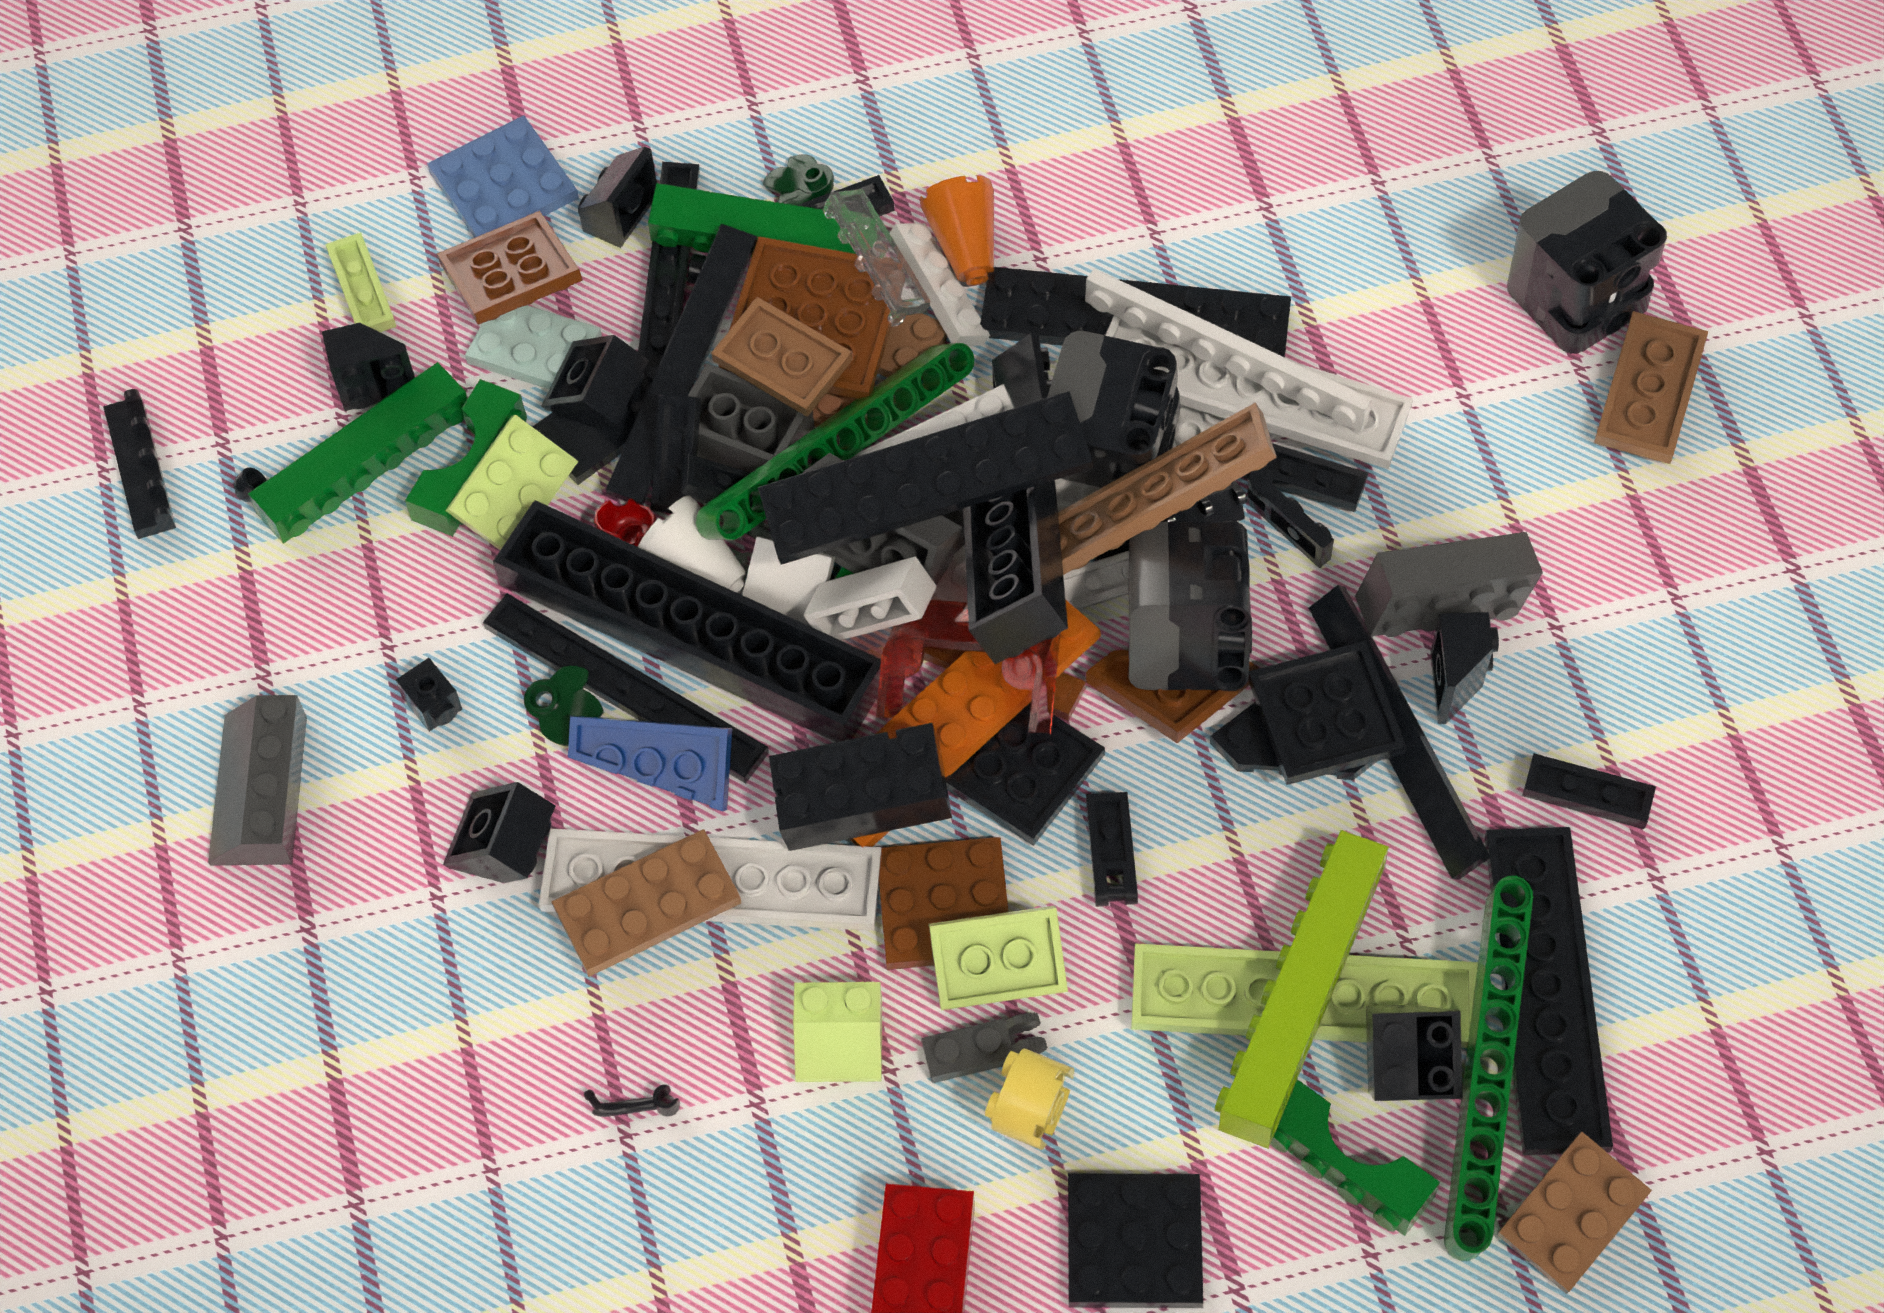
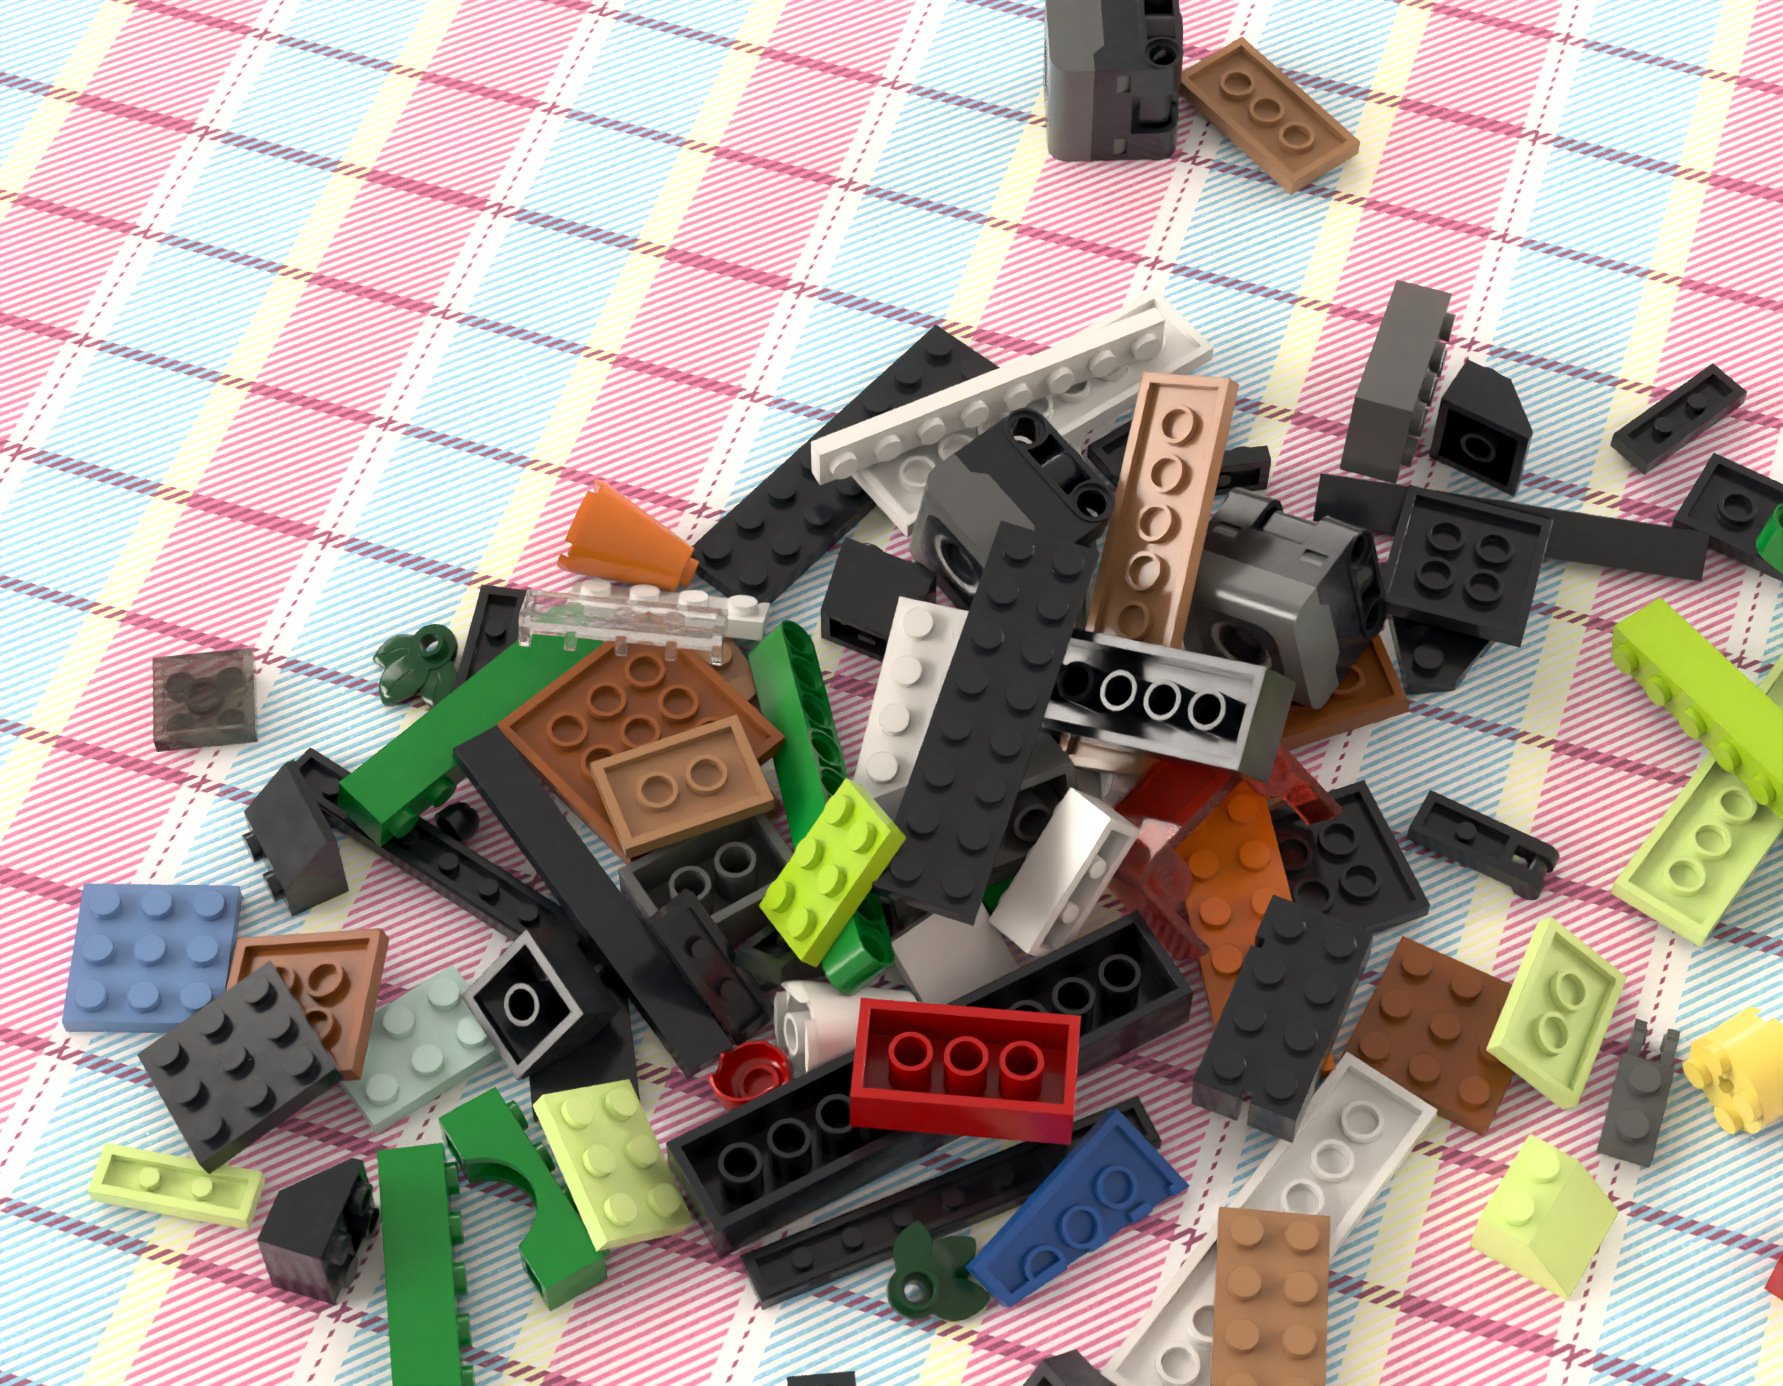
camera: 60 degrees left, 5 degrees down
none -> black plate [137,961,345,1174]
none -> clear smoke plate [152,648,258,752]
none -> lime plate [758,778,906,968]
none -> red brick [850,998,1081,1145]

